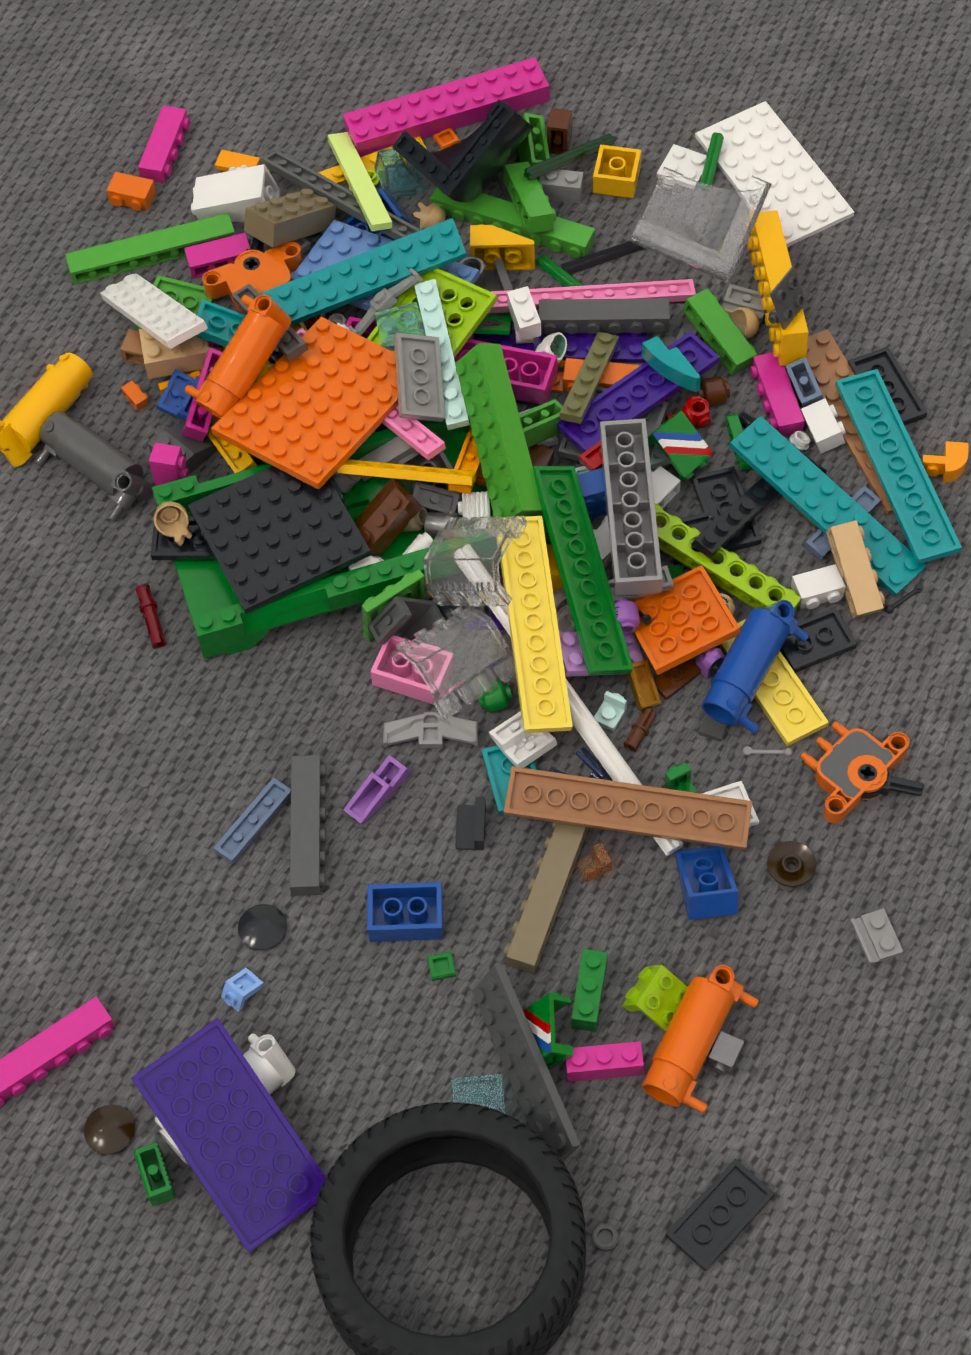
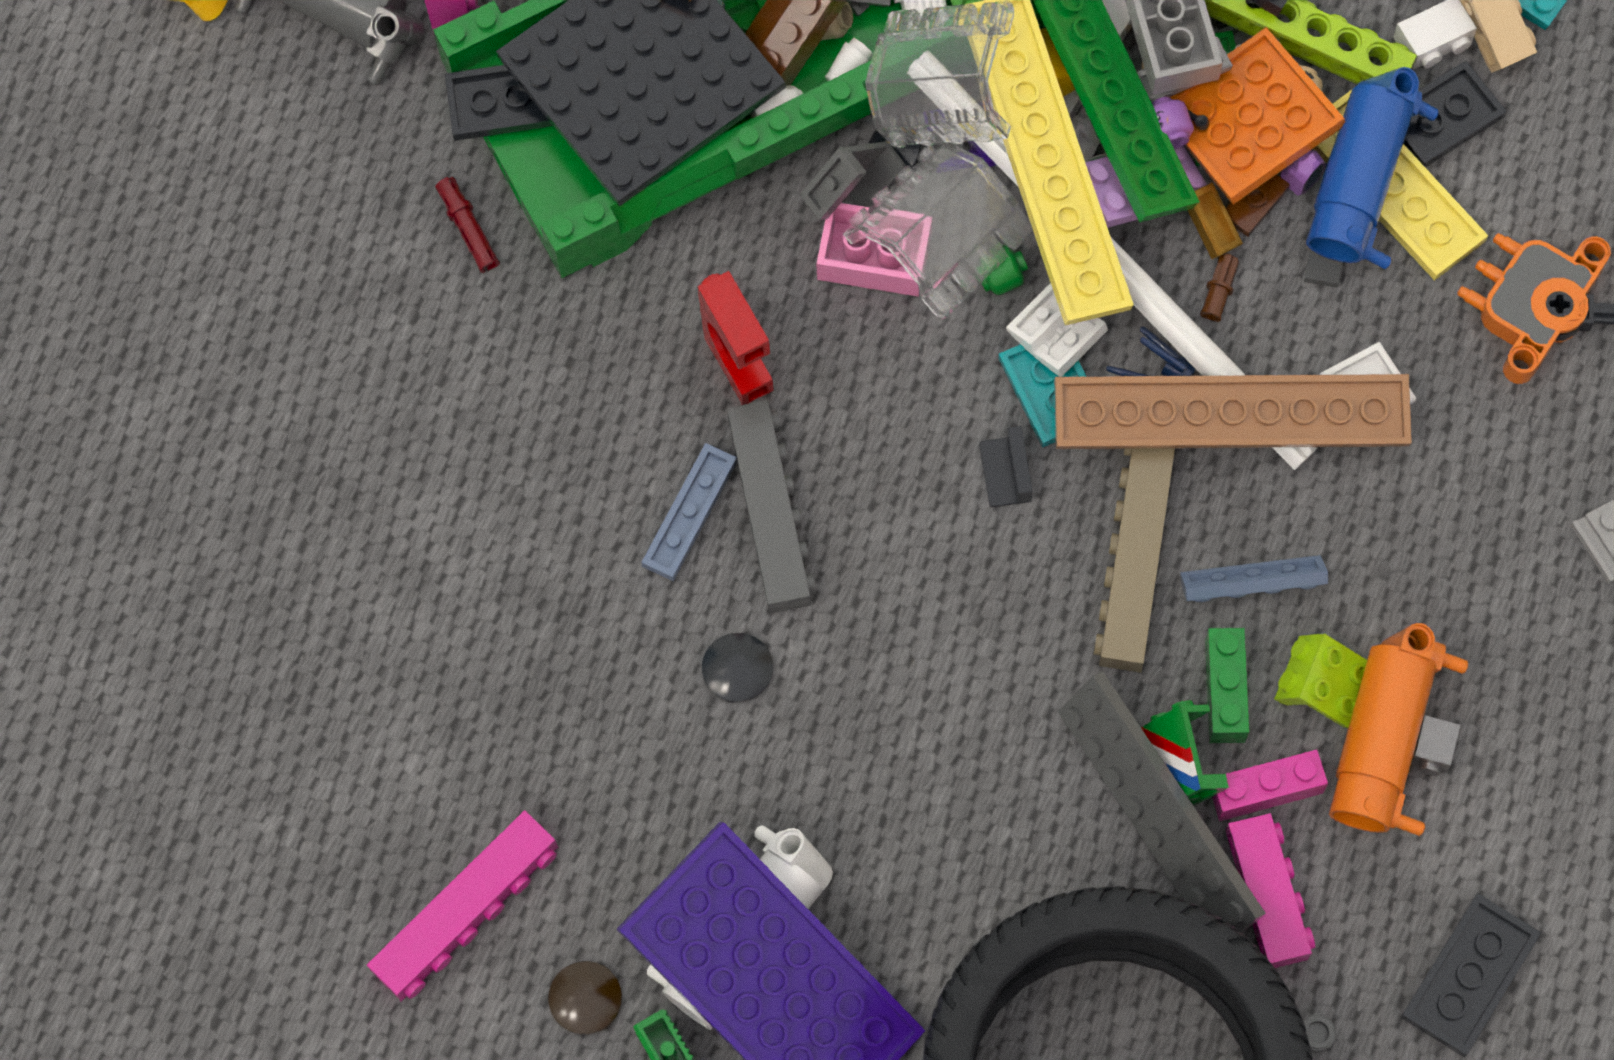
camera: 10 degrees left, 10 degrees up
tan piece [154,501,192,546] -> none
light blue bracket [221,968,264,1012] -> none
medium lavender slope [343,755,412,824] -> none
bright green plate [362,569,425,641] -> none
blue brick [367,882,444,942] -> none
light grey plate [383,712,478,748] -> none
flat silver piece [424,511,459,541] -> none
green tile [427,952,456,981] -> none
clear light blue plate [451,1074,505,1113] -> none
clear orange panel [576,842,612,883] -> none
light aqua bracket [594,691,627,732] -> none
green bracket [665,763,697,793] -> none
blue slope [675,846,738,920] -> none
light grey hinge [743,746,793,757] -> none
dark brown dish [767,841,816,887] -> none
black hinge [885,584,923,614] -> none
none -> red arch [697,271,774,405]
none -> sand blue plate [1180,555,1328,602]
none -> dark pink brick [1226,813,1315,968]

